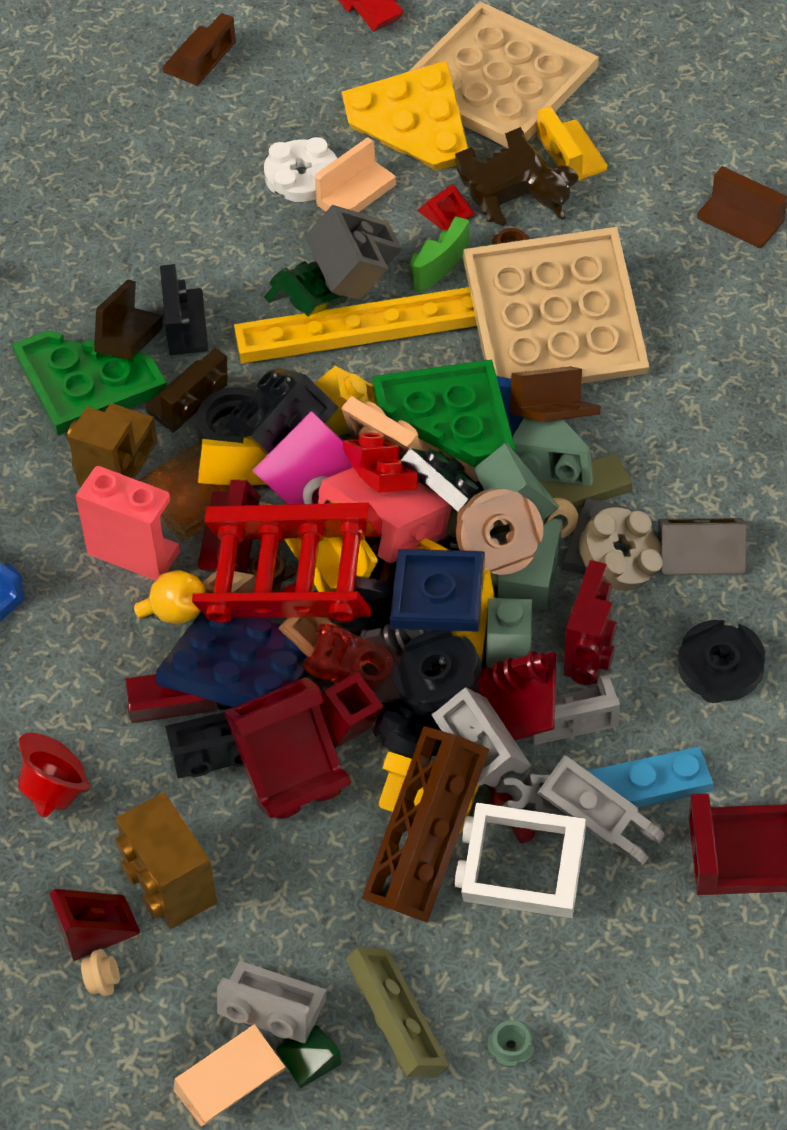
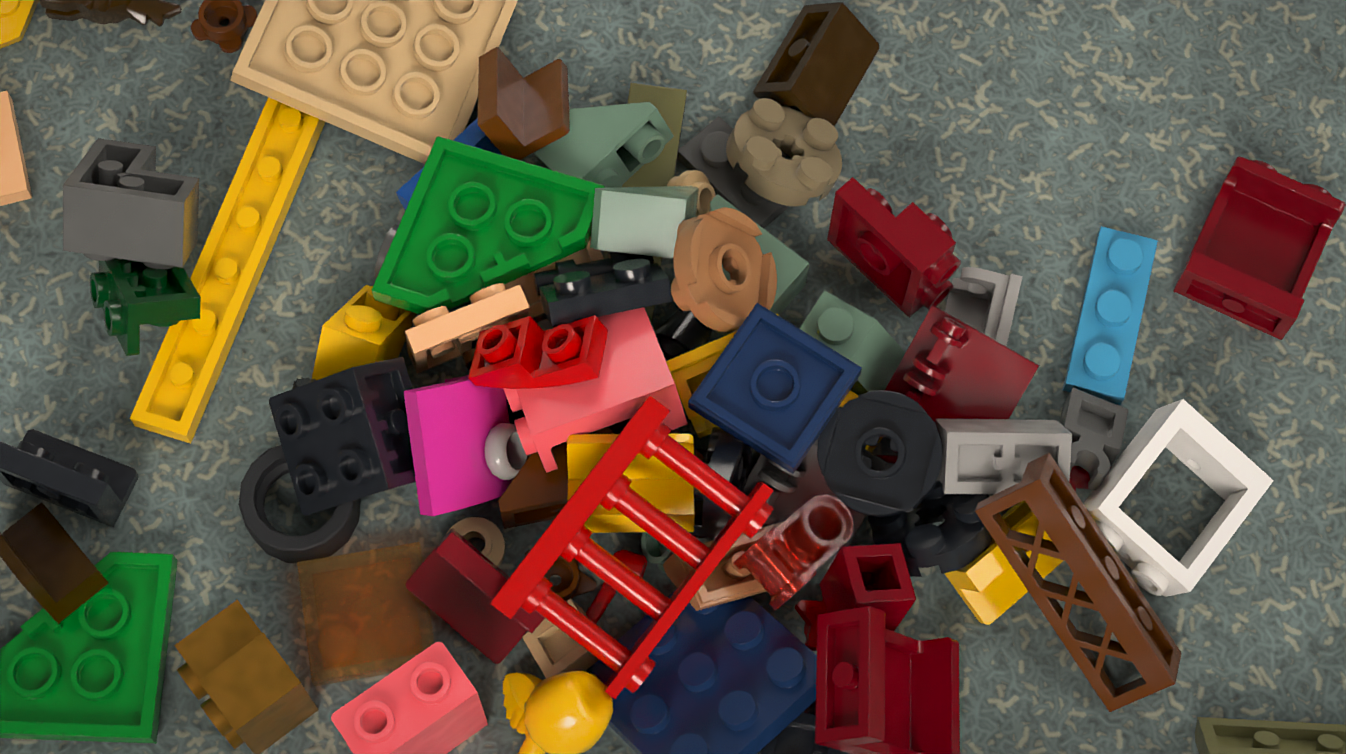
camera: 65 degrees left, 15 degrees up
dark brown bracket [146,348,228,433] -> none
yellow slope [198,438,267,485] -> none
bright green slope [409,216,469,292] -> none
red slope [417,184,475,231] -> none
light grey hinge [537,755,665,866] -> none
black plate [678,619,765,703] -> none

